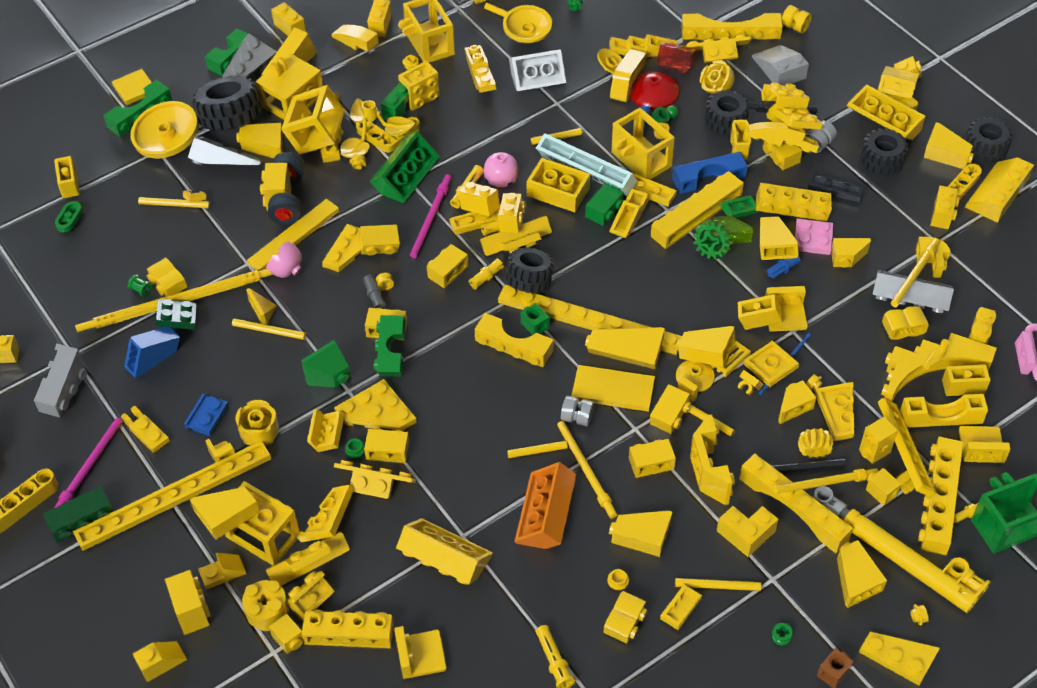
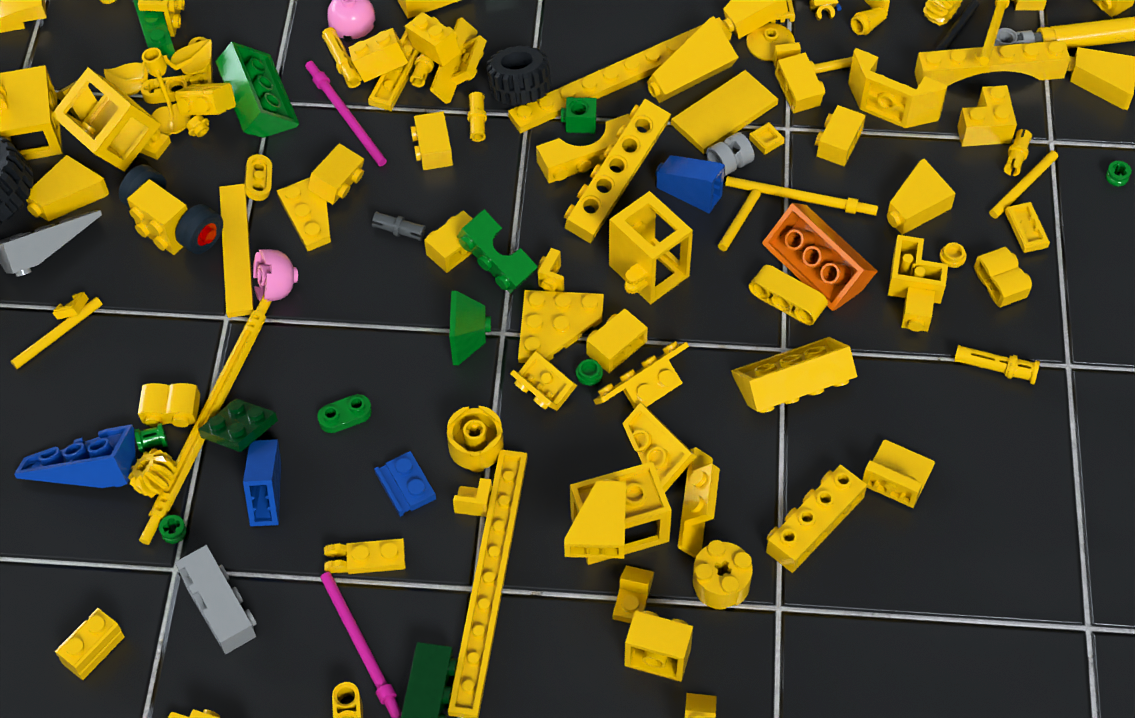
camera: 50 degrees left, 5 degrees up
yellow bar [232,319,306,340] -> none
yellow slope [246,288,277,325] -> none
yellow brick [269,613,304,654] -> none
yellow bracket [286,571,335,620] -> none
yellow bush [376,273,394,291] -> none
none -> blue wedge [14,424,136,488]
none -> yellow gear [128,448,177,498]
none -> green bush [159,515,187,544]
none -> yellow brick [175,83,236,115]
none -> yellow plate [244,154,272,201]
none -> green plate [317,394,372,433]
none -> yellow bracket [538,248,564,292]
none -> yellow brick [564,99,671,244]
none -> yellow piece [609,191,693,305]
none -> blue slope [655,155,725,213]
none -> yellow tile [749,122,785,155]
none -> yellow beam [749,265,828,325]
none -> yellow cone [851,7,886,35]
none -> yellow brick [888,235,948,304]
none -> yellow brick [901,287,935,332]
none -> yellow pin [1004,129,1032,176]

